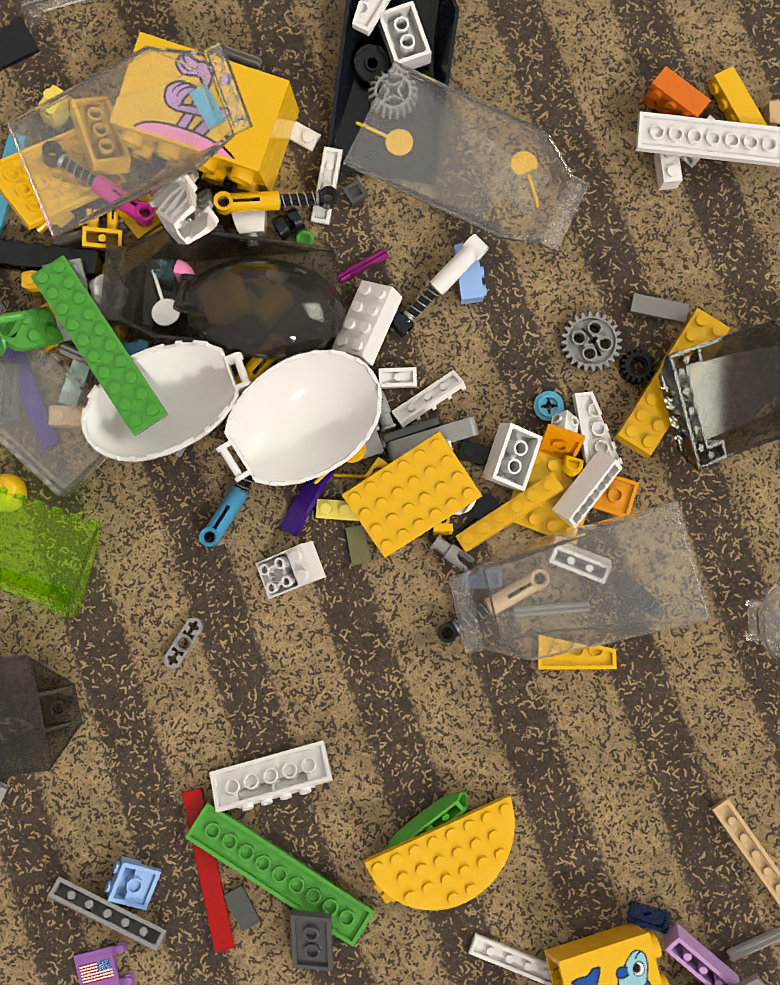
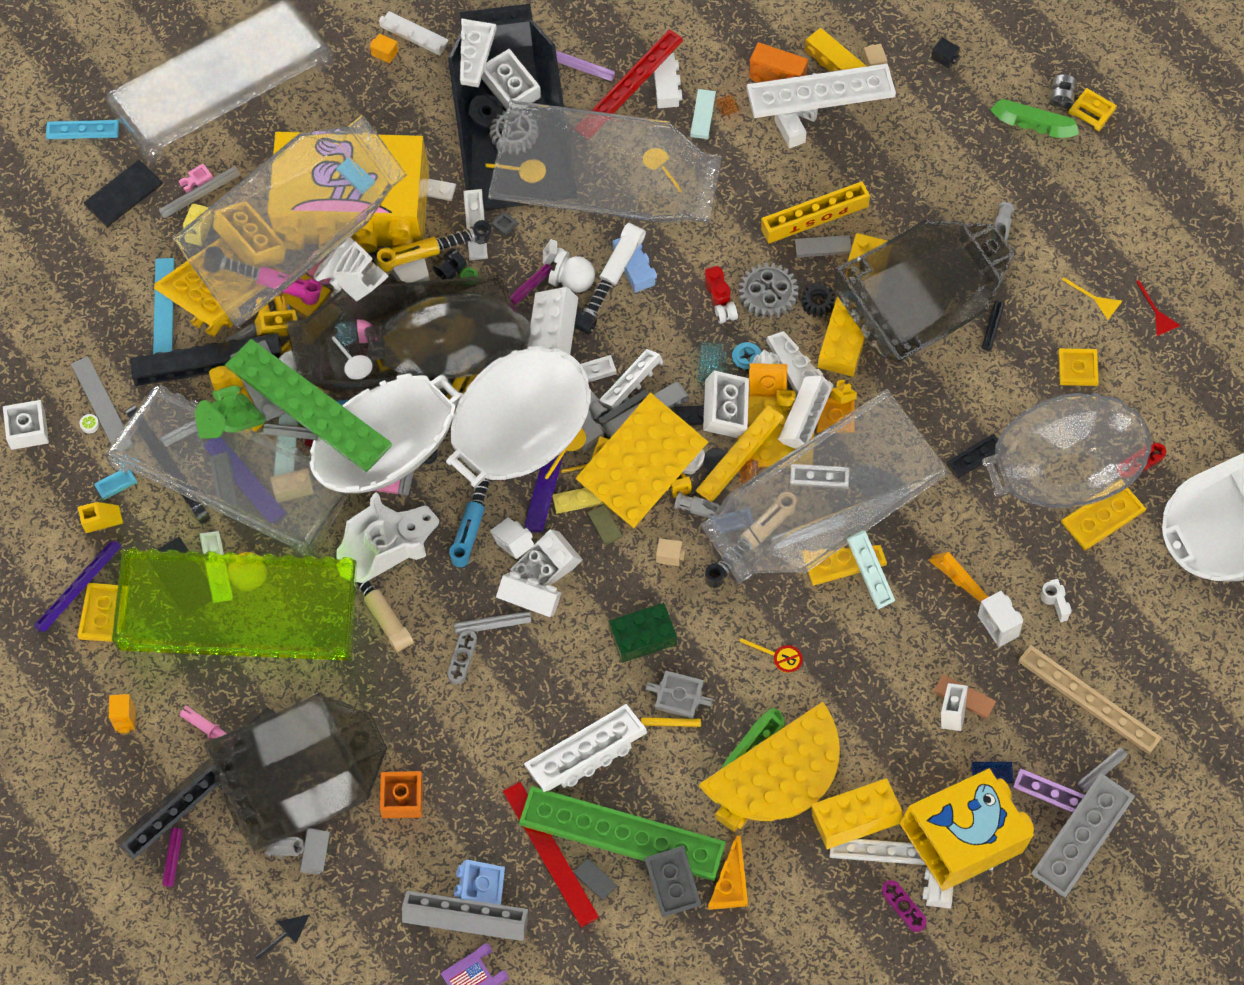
camera: 15 degrees left, 20 degrees down
none -> light grey axle [159,166,240,218]
none -> bright pink plate [179,164,213,193]
none -> tan piece [333,552,414,653]
none -> white piece [336,492,439,583]
none -> orange brick [380,771,423,818]
none -> light grey axle [454,611,531,634]
none -> white brick [490,517,535,559]
none -> white brick [496,572,562,617]
none -> white tile [543,239,564,265]
none -> white tile [548,250,595,293]
none -> lavender axle [556,51,615,81]
none -> red tile [574,29,683,141]
none -> dark green brick [608,602,677,663]
none -> yellow bar [641,718,701,727]
none -> light grey plate [646,671,713,719]
none -> white brick [654,53,682,108]
none -> tan brick [656,538,685,566]
none -> light aqua tile [690,89,716,139]
none -> clear light blue brick [697,342,727,383]
none -> red brick [705,266,731,307]
none -> light orange wing [708,835,748,910]
none -> white wheel [715,301,738,324]
none -> clear orange tile [716,94,739,117]
none -> clear orange tile [739,459,758,484]
none -> piece [740,639,803,673]
none -> yellow brick [761,181,870,244]
none -> yellow brick [811,778,902,849]
none -> yellow tile [830,379,857,404]
none -> light aqua tile [847,530,895,609]
none -> light orange wing [928,552,988,602]
none -> nougat tile [934,674,996,719]
none -> white slope [941,683,968,731]
none -> black plate [947,433,1005,479]
none -> white brick [978,591,1023,647]
none -> white plate [1041,579,1071,622]

